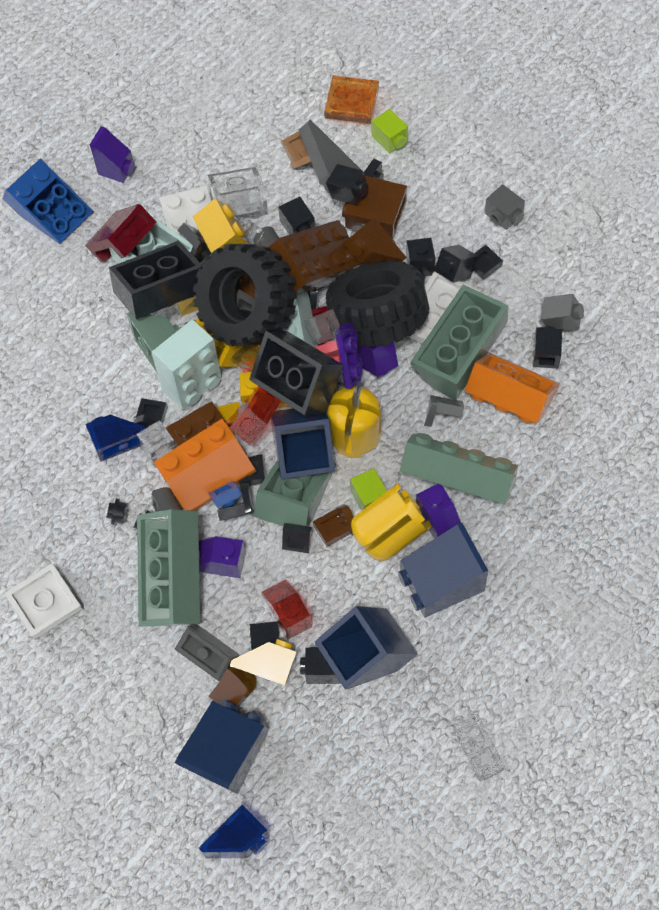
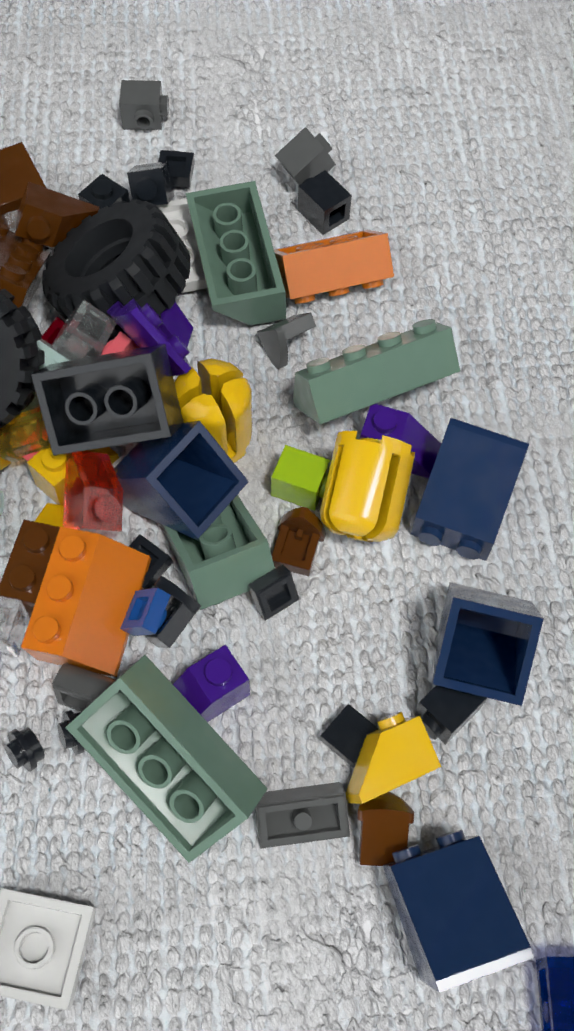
camera: 50 degrees left, 0 degrees up
clear red slope [261,579,312,640] -> none

